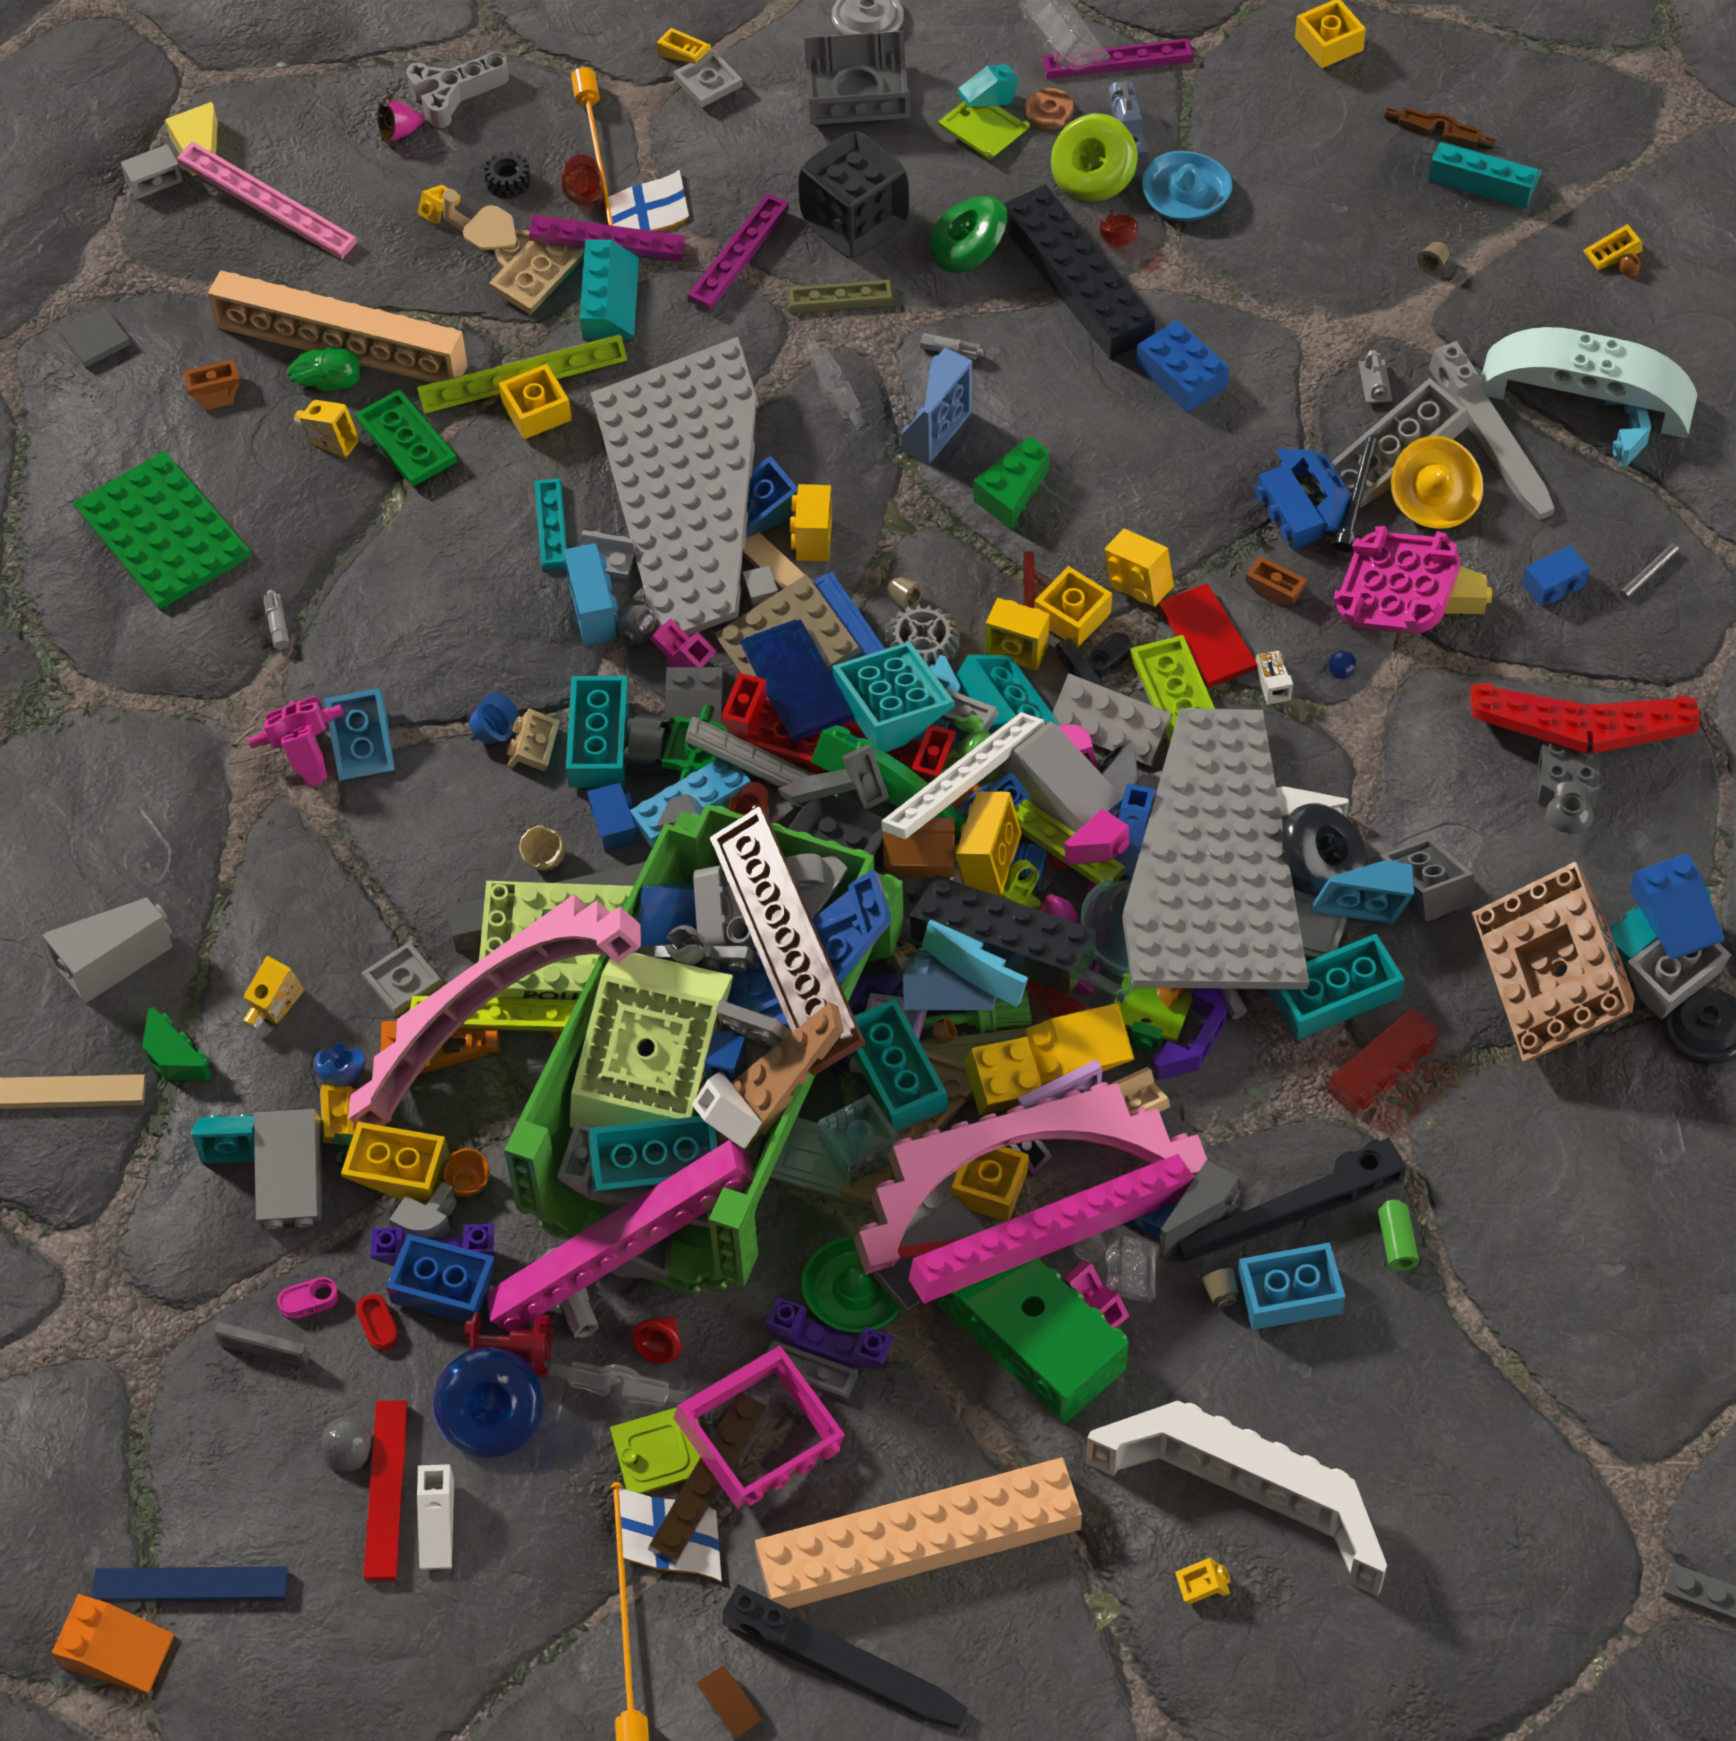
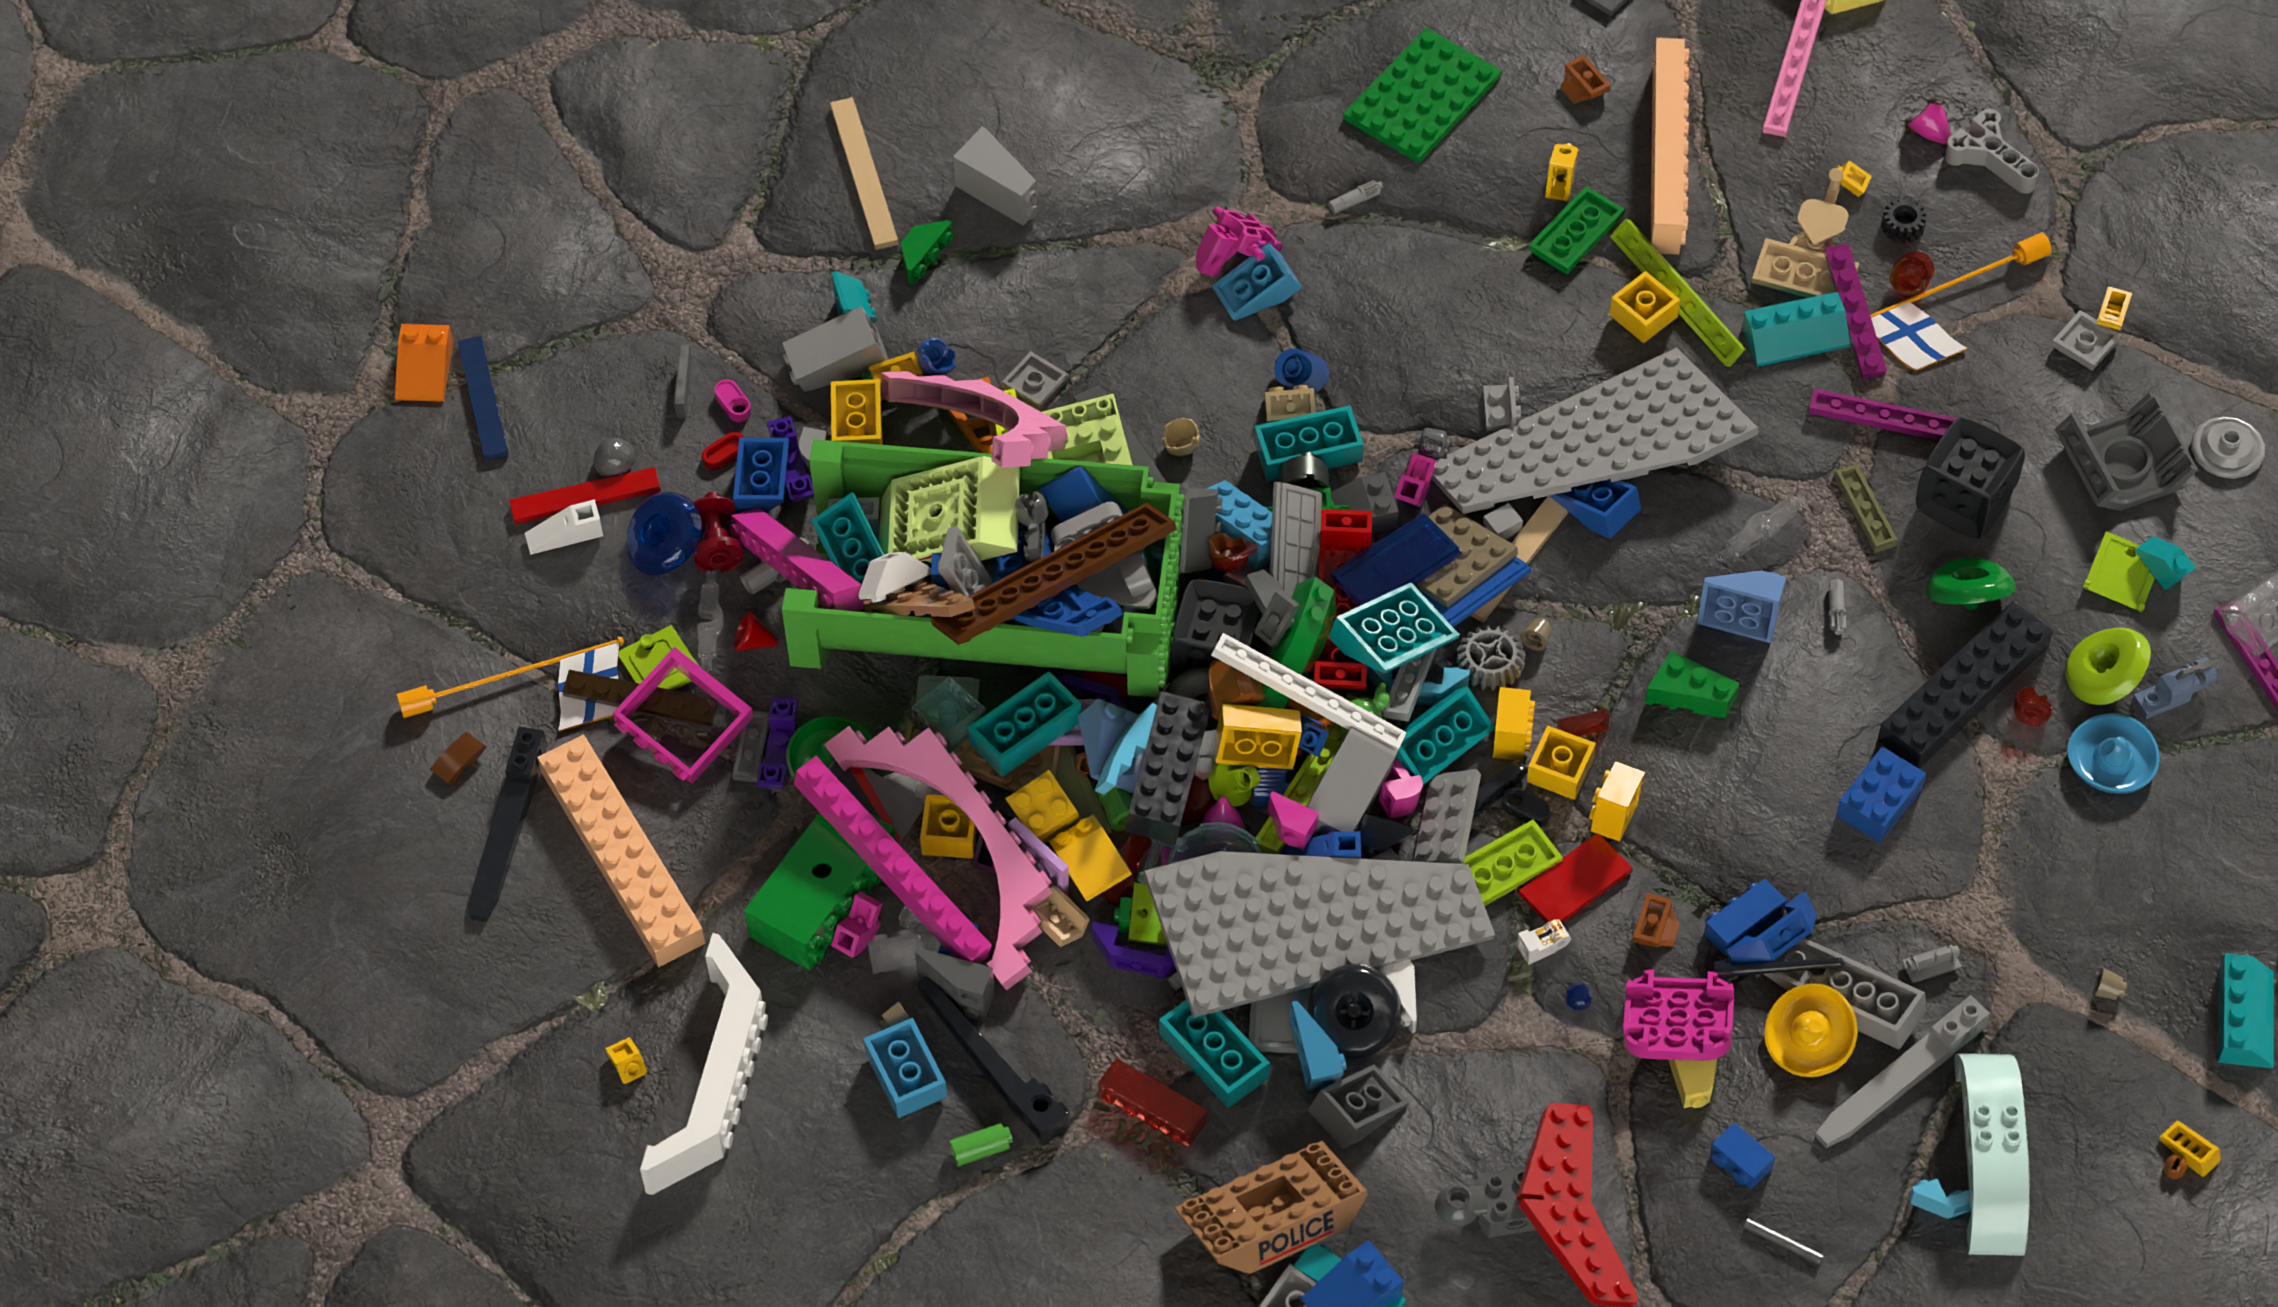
camera: 75 degrees right, 0 degrees up
yellow torso [242,956,304,1030] -> none
green hair [287,347,360,392] -> none
teal tile [534,478,567,571] -> none
dark azure brick [564,543,619,647] -> none
blue brick [587,783,640,852] -> none
yellow brick [790,484,832,562] -> none
nougat tile [1025,88,1074,130] -> none

